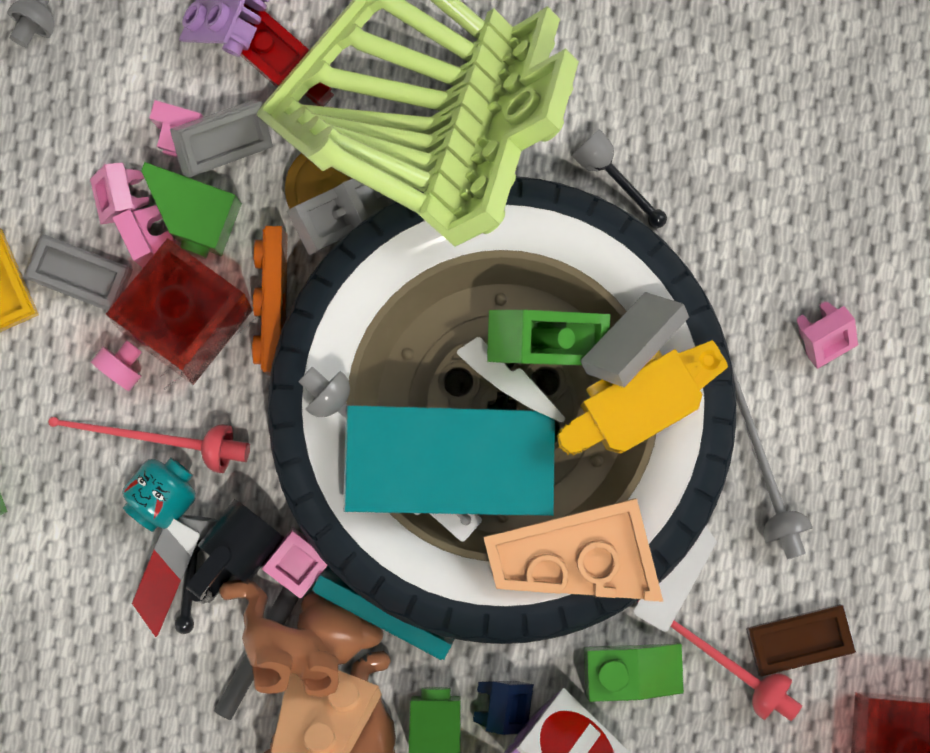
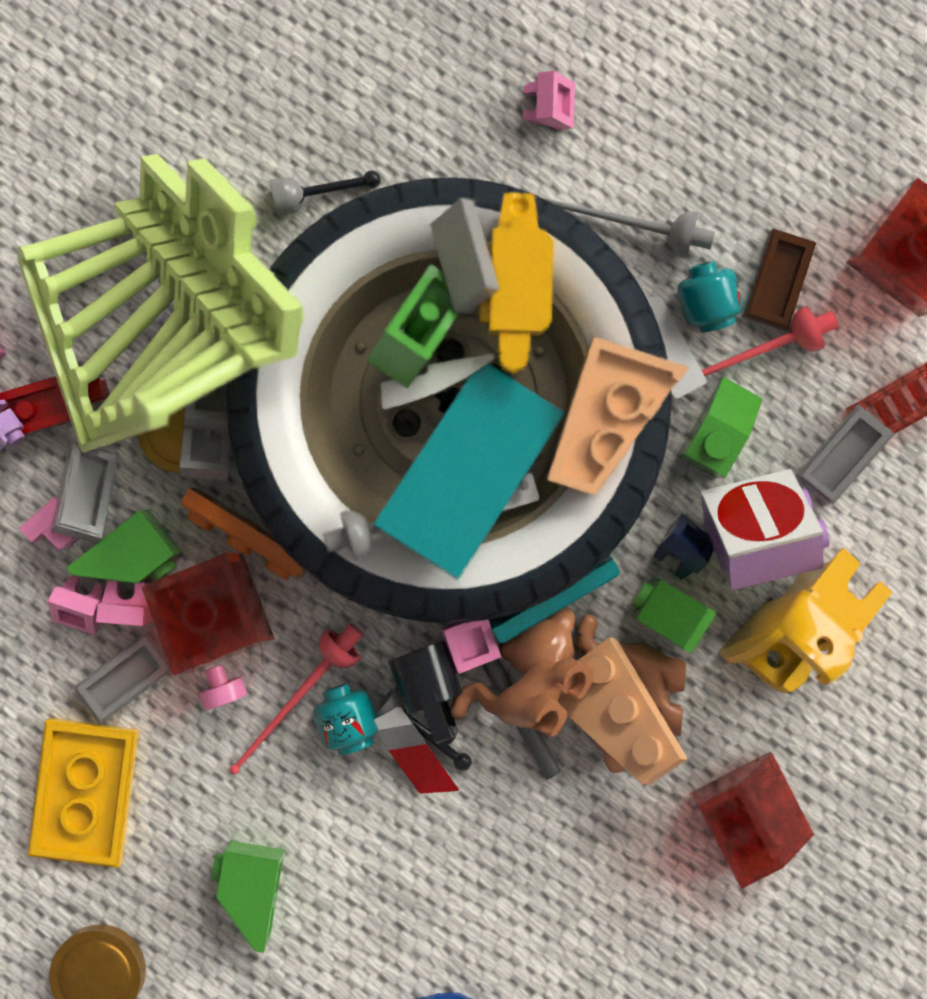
camera: 55 degrees left, 5 degrees up
none -> teal head [678,260,743,332]

